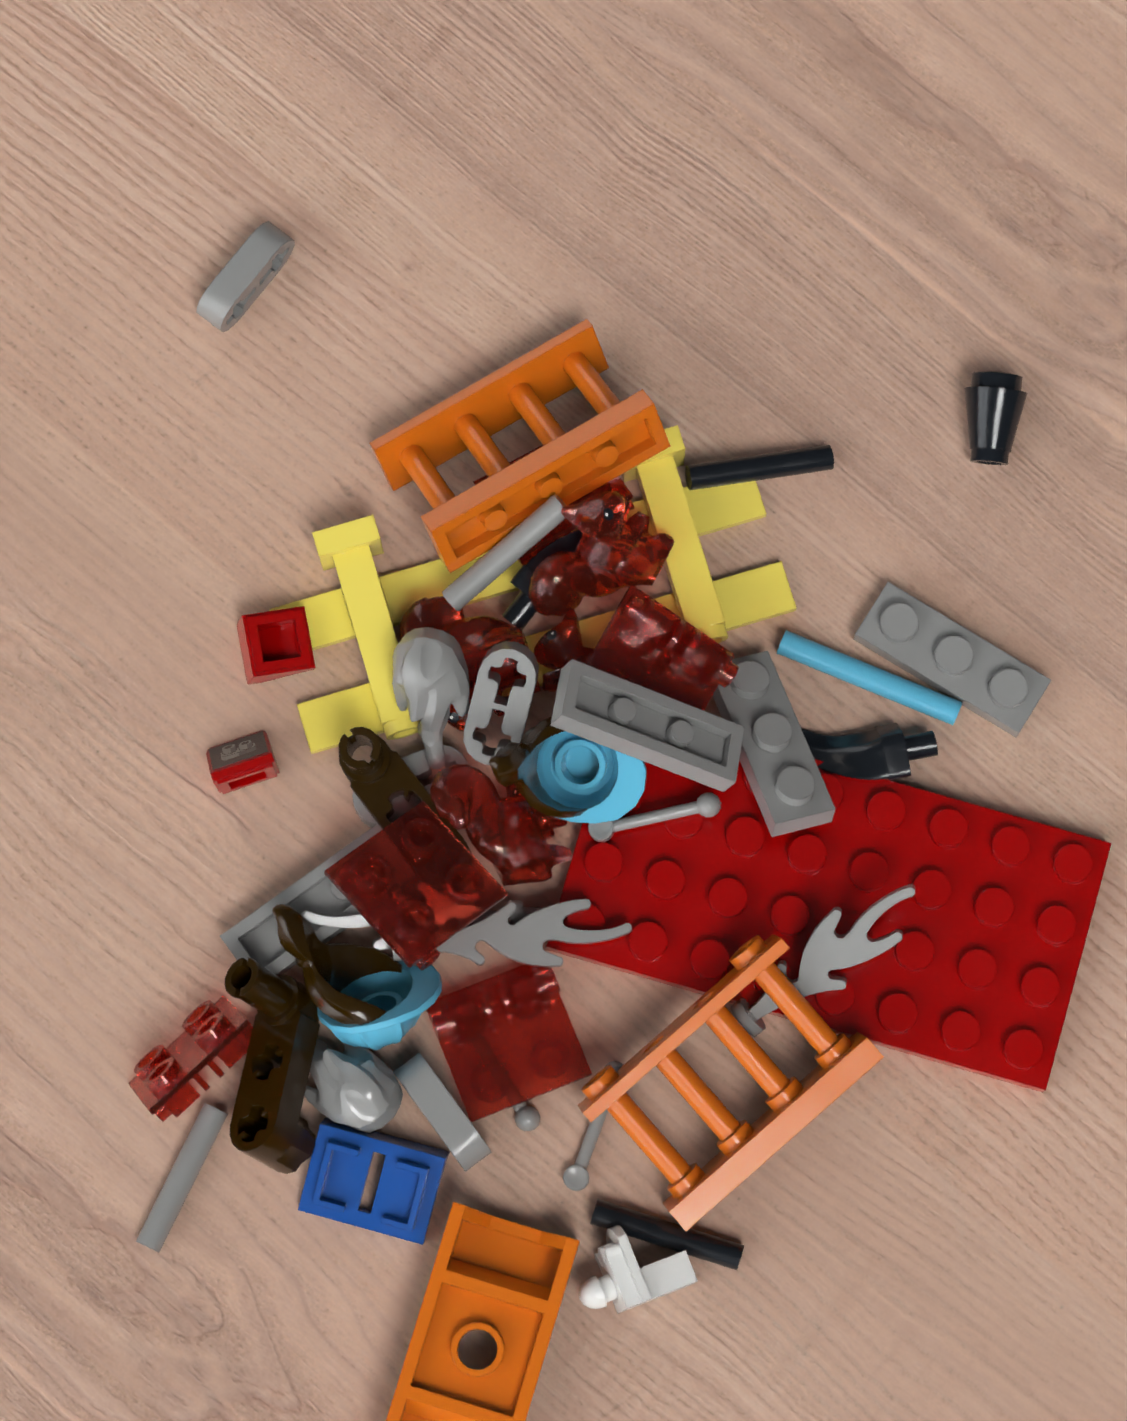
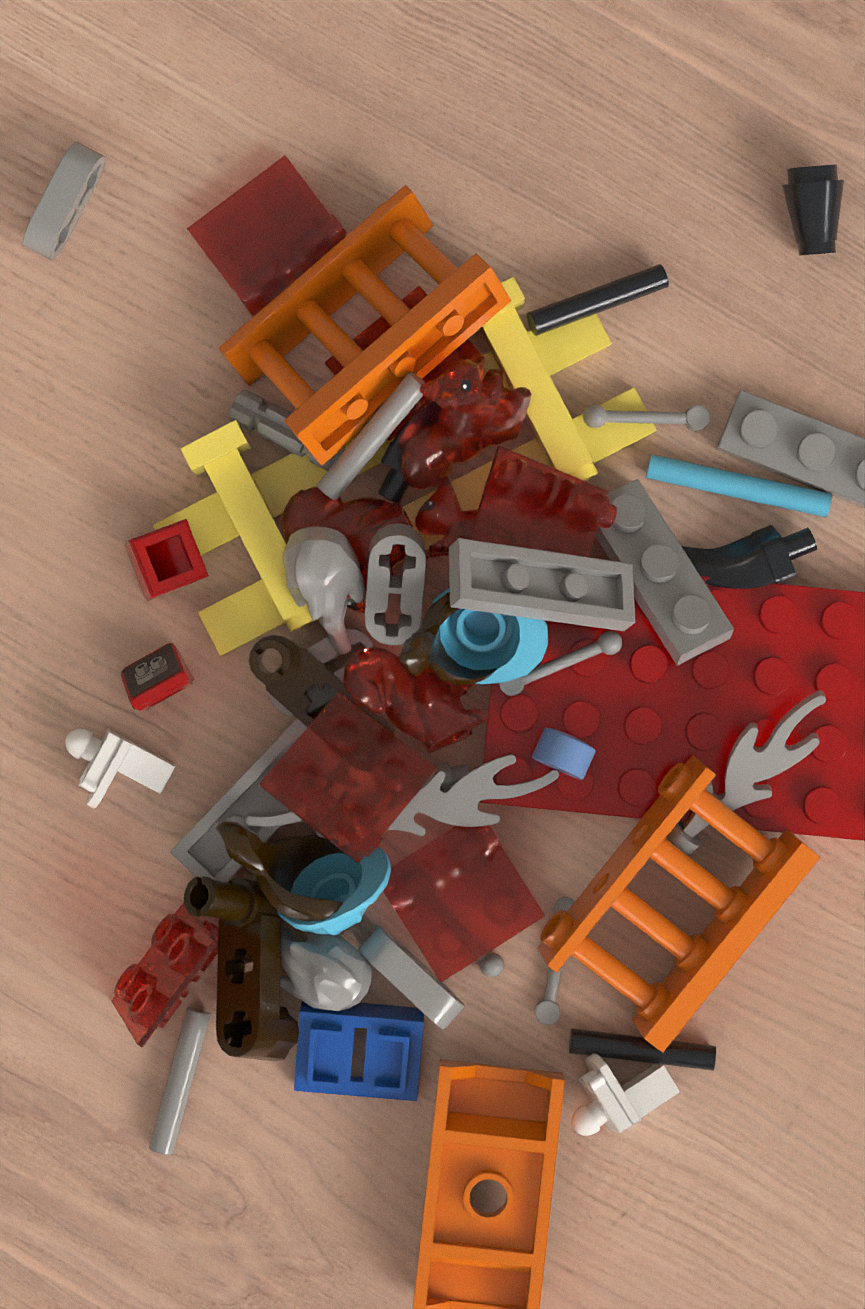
camera: 10 degrees left, 10 degrees up
none -> white piece [65,728,175,809]
none -> clear red hinge [187,155,347,317]
none -> light grey axle [229,390,346,471]
none -> medium blue piece [532,728,596,780]
none -> light grey hinge [583,404,710,432]

